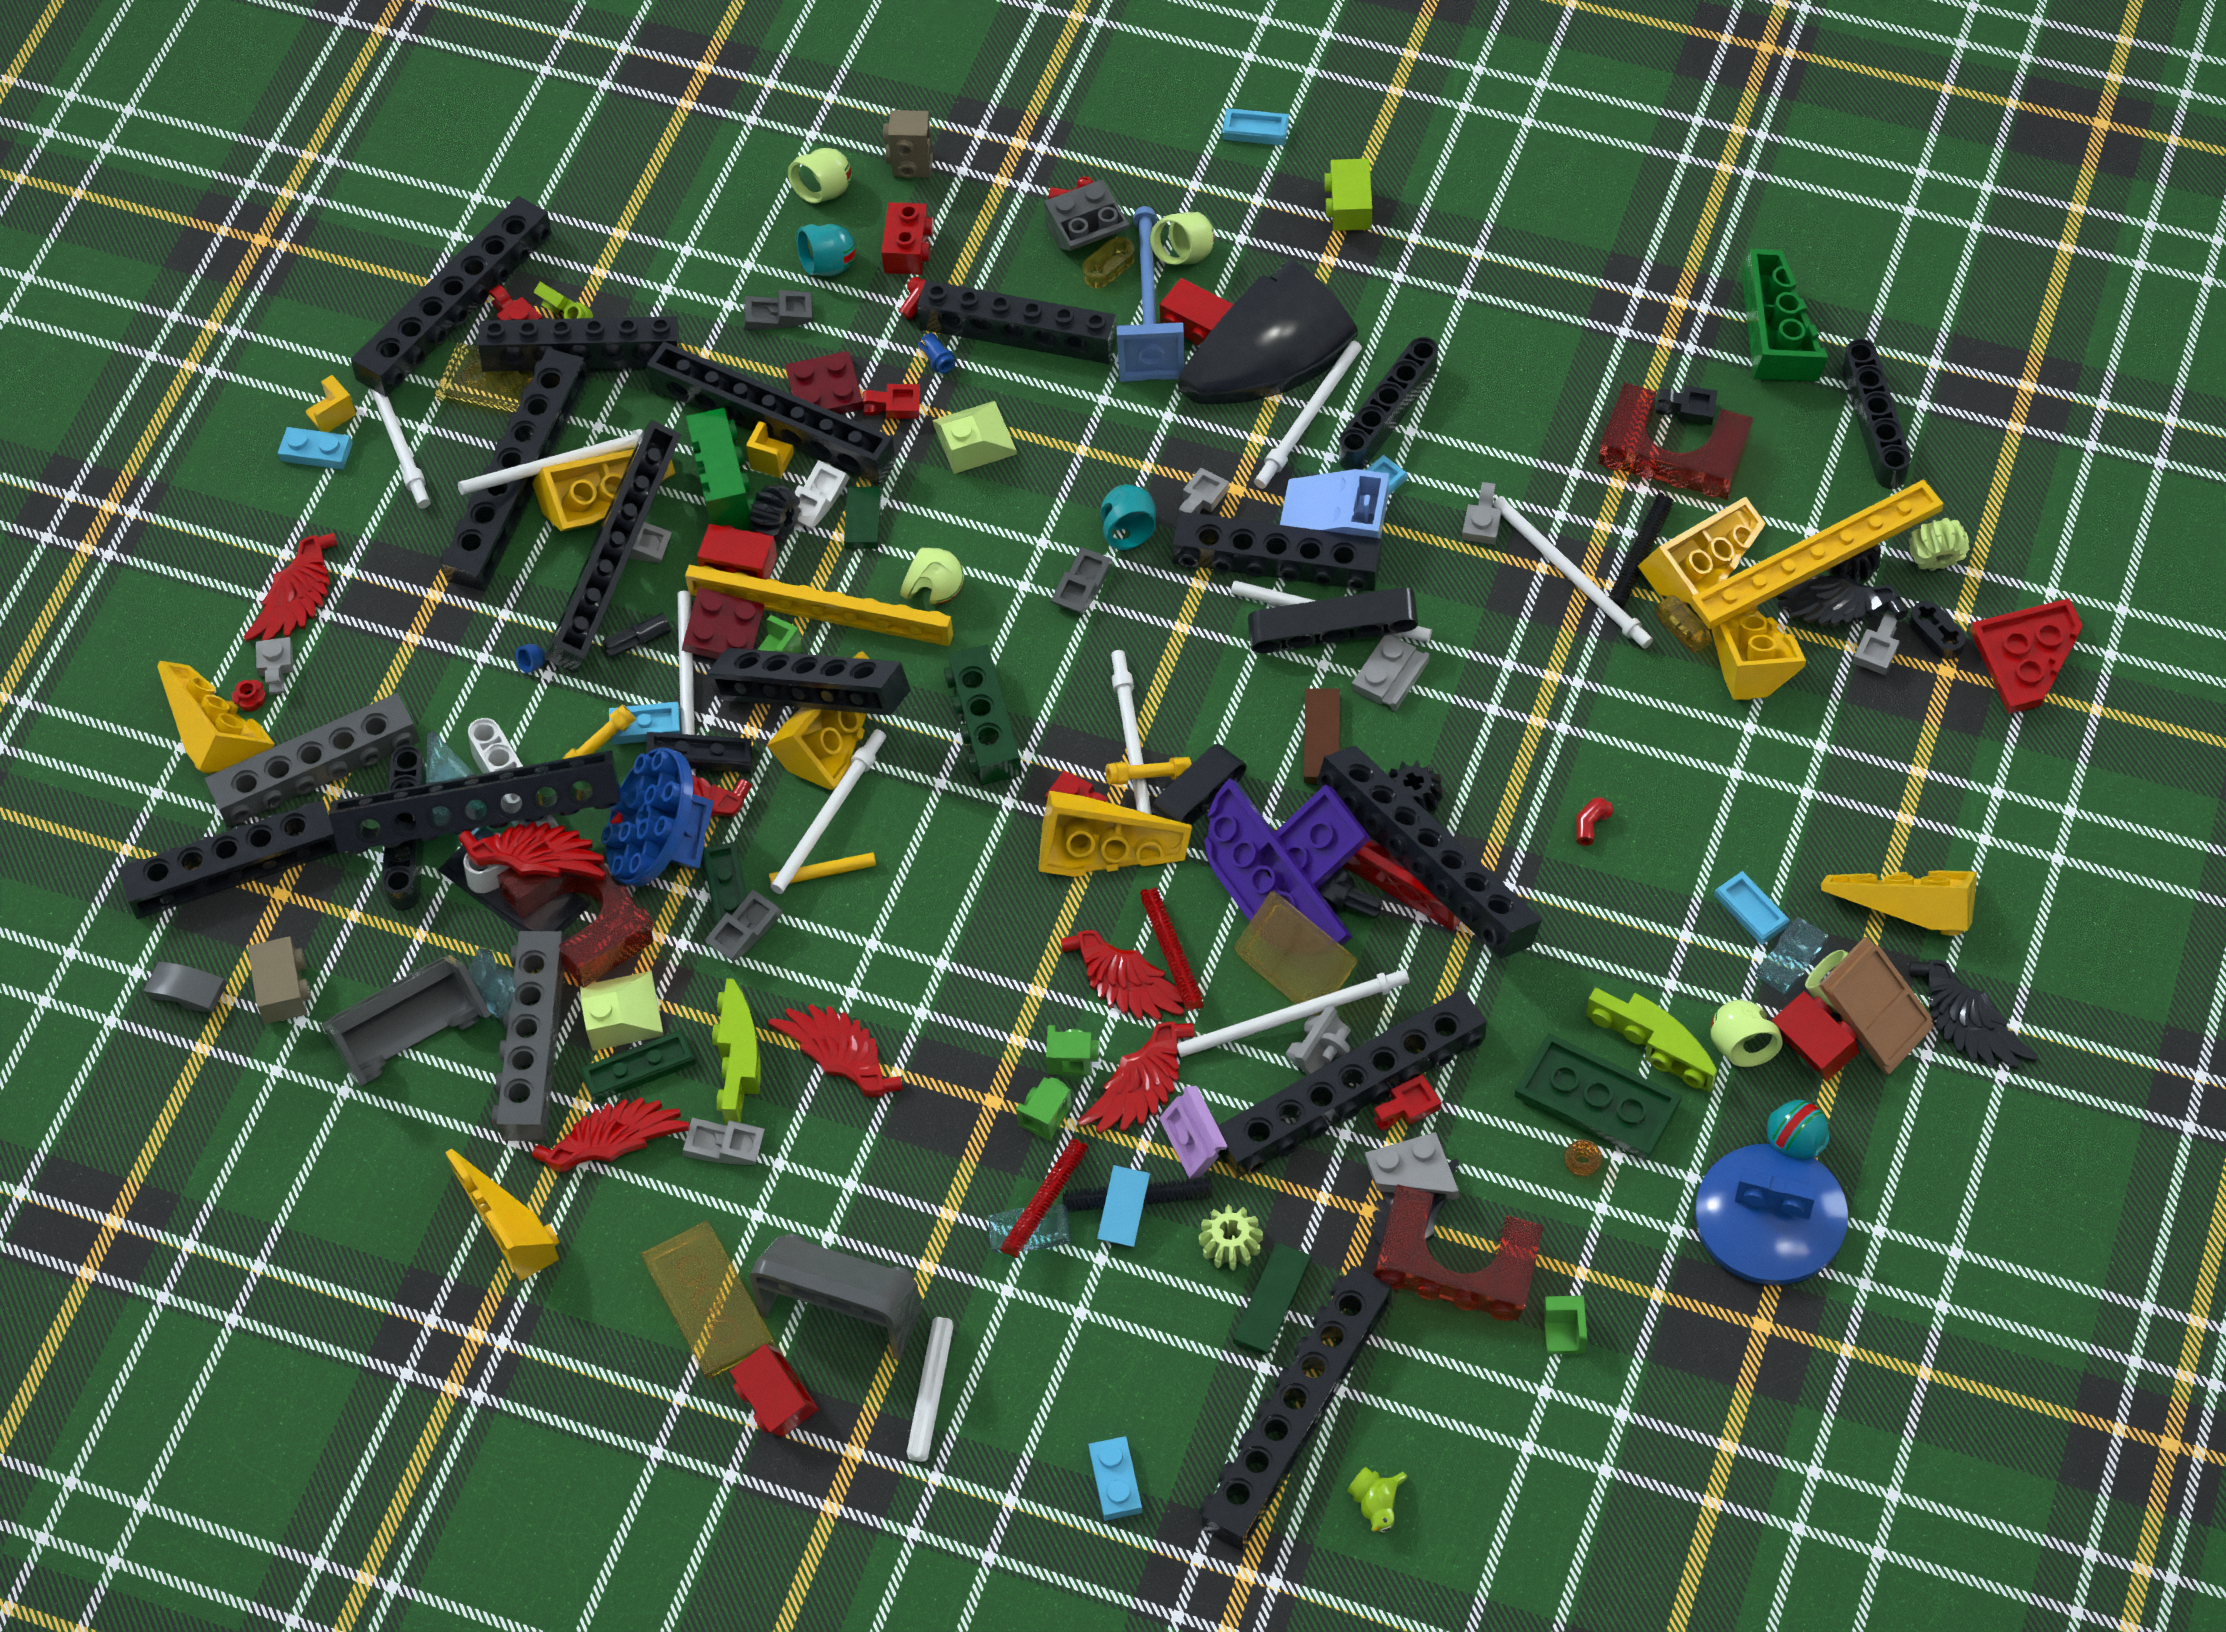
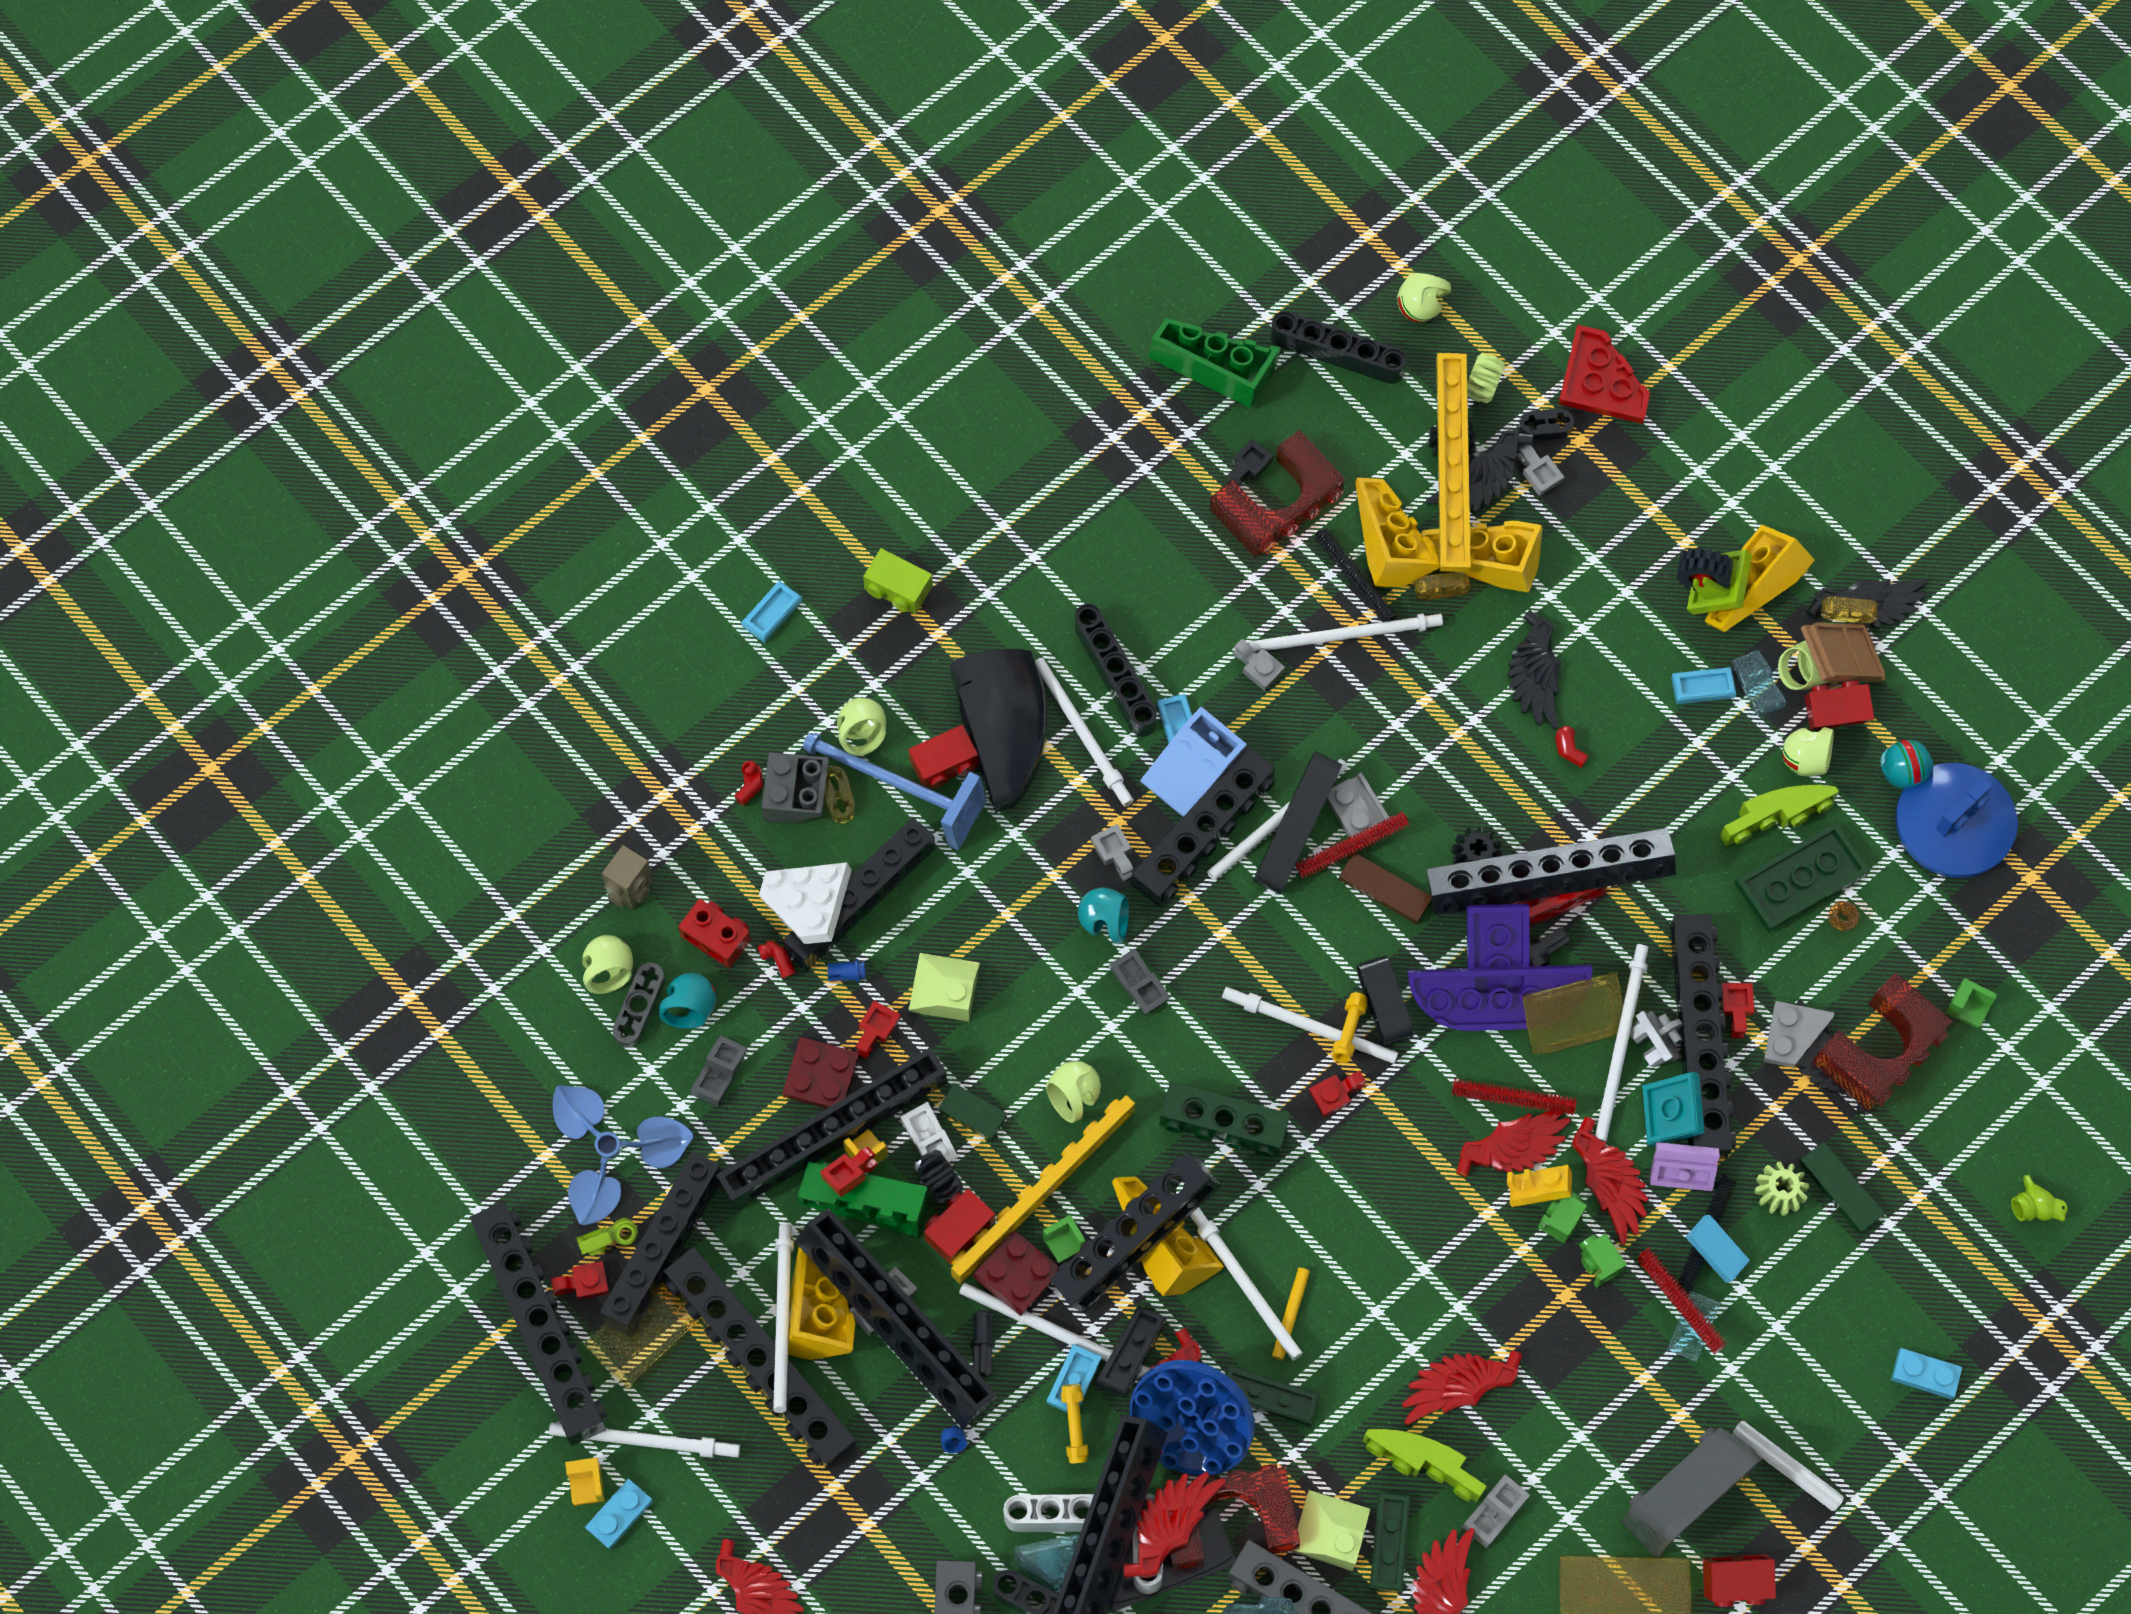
camera: 65 degrees left, 10 degrees up
dark grey slope [705,889,783,962] -> none
yellow wedge [1038,791,1192,877] -> none
black brick [1199,1265,1392,1552] -> none
none -> medium blue plant [553,1085,693,1225]
none -> dark grey beam [613,962,665,1048]
none -> white plate [759,862,852,944]
none -> red plate [820,1146,878,1197]
none -> red axle [1295,811,1409,879]
none -> yellowish green helmet [1397,273,1451,323]
none -> black animal [1507,610,1561,729]
none -> yellow plate [1507,1165,1572,1207]
none -> teal plate [1642,1072,1705,1147]
none -> plate [1676,547,1752,615]
none -> clear yellow beam [1821,597,1878,623]

